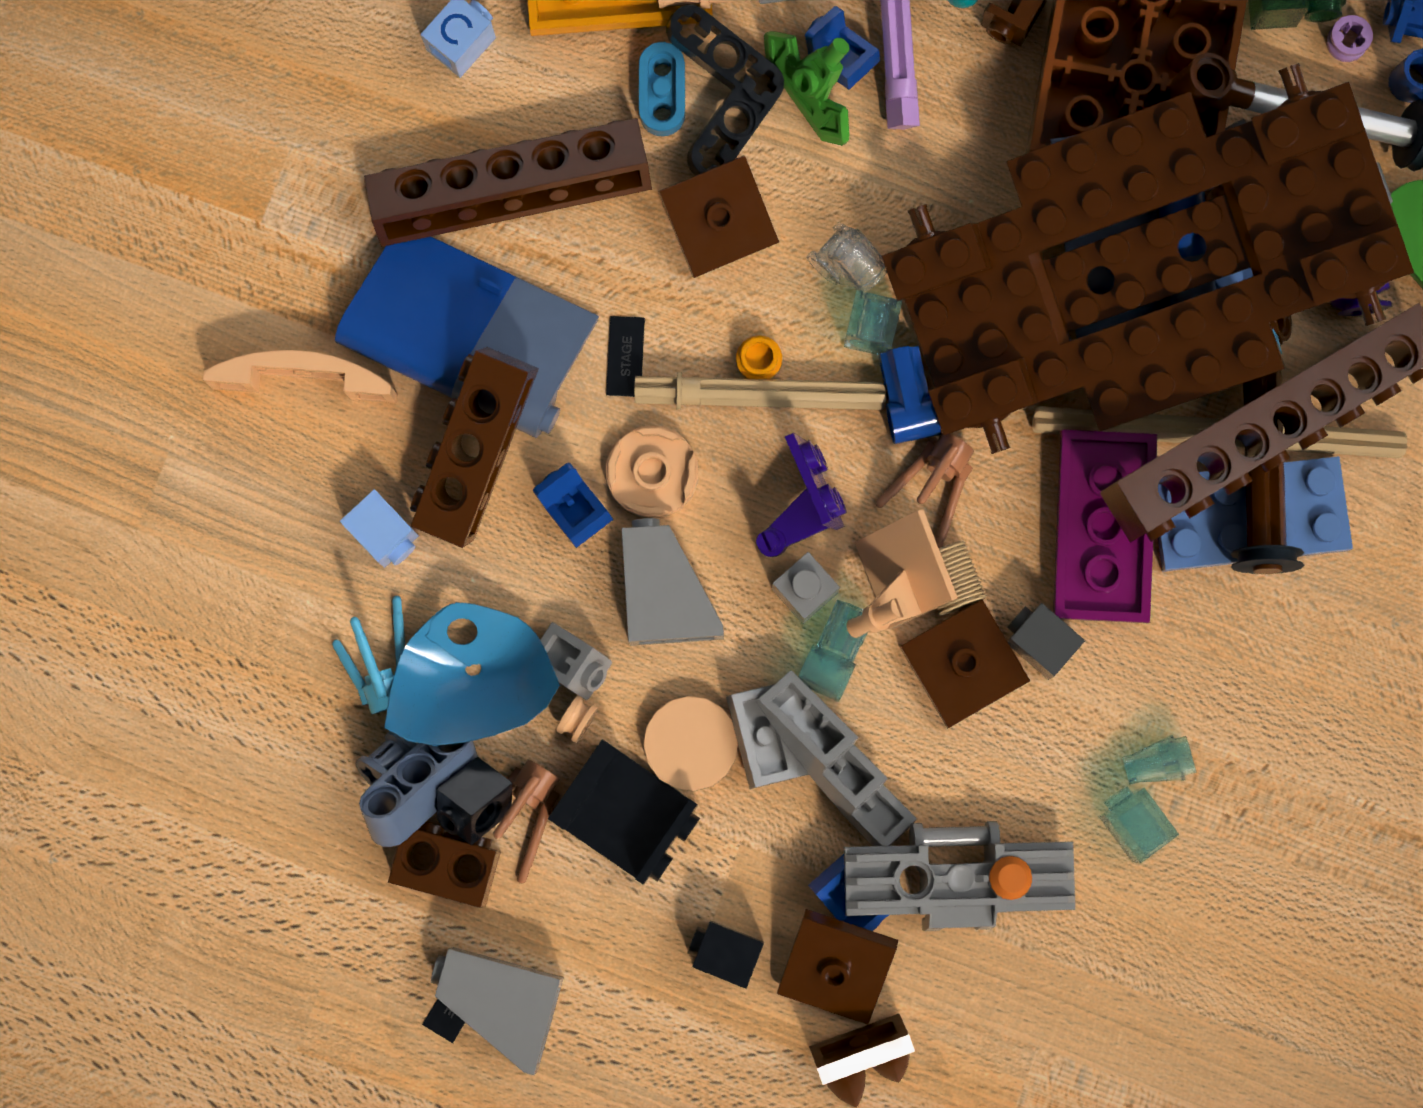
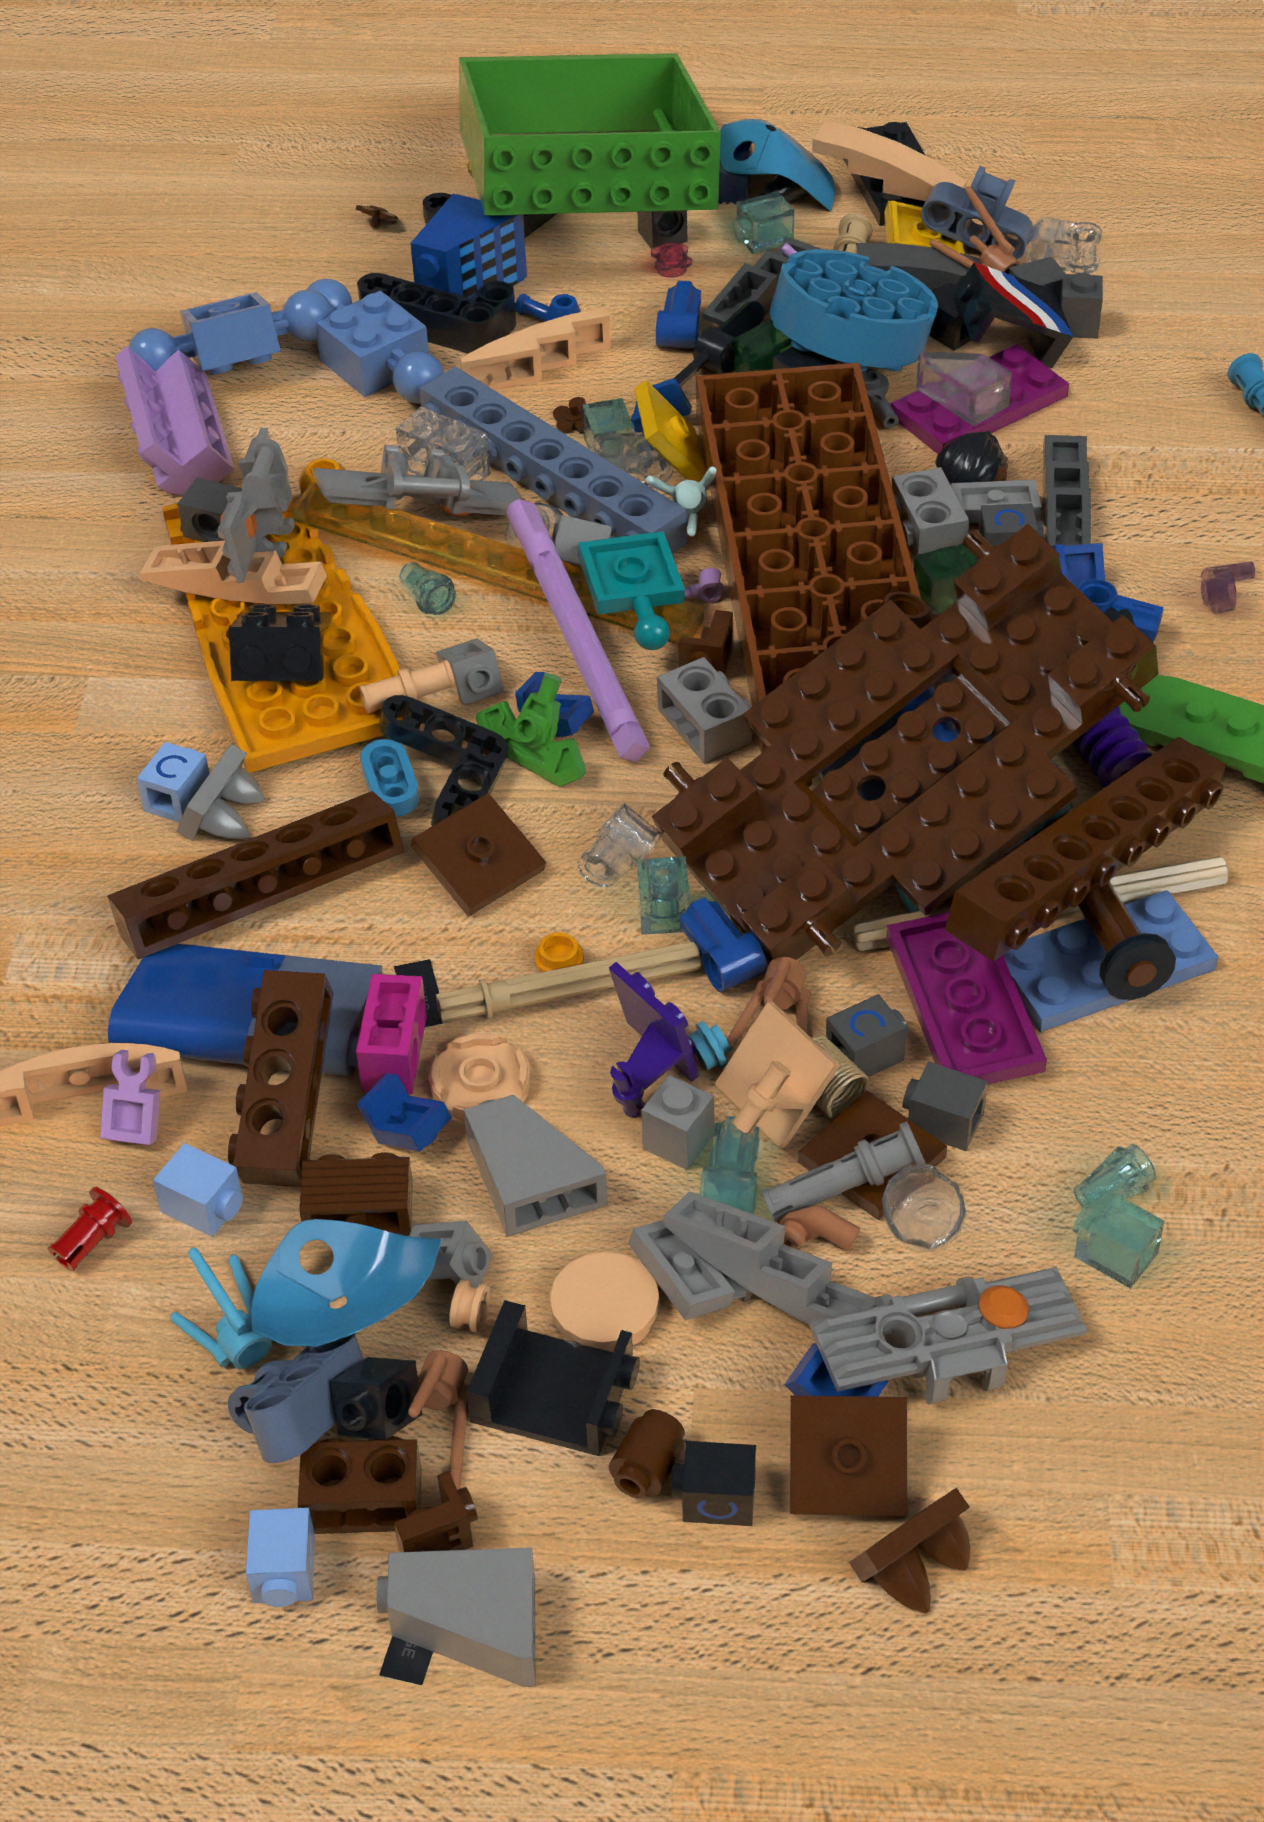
camera: 20 degrees left, 35 degrees down
none -> red pin [48,1187,132,1271]
none -> lavender plate [100,1049,160,1145]
none -> light grey tile [177,744,264,841]
none -> light blue brick [246,1508,315,1607]
none -> reddish brown brick [299,1152,413,1236]
none -> dark pink brick [356,974,427,1094]
none -> reddish brown bracket [394,1471,478,1552]
none -> reddish brown brick [609,1409,685,1498]
none -> light grey brick [657,657,752,764]
none -> medium azure plate [687,1021,732,1071]
none -> light grey pin [762,1121,926,1222]
none -> nougat arm [779,1205,860,1251]
none -> dark grey brick [826,994,908,1077]
none -> clear hair [882,1164,967,1252]

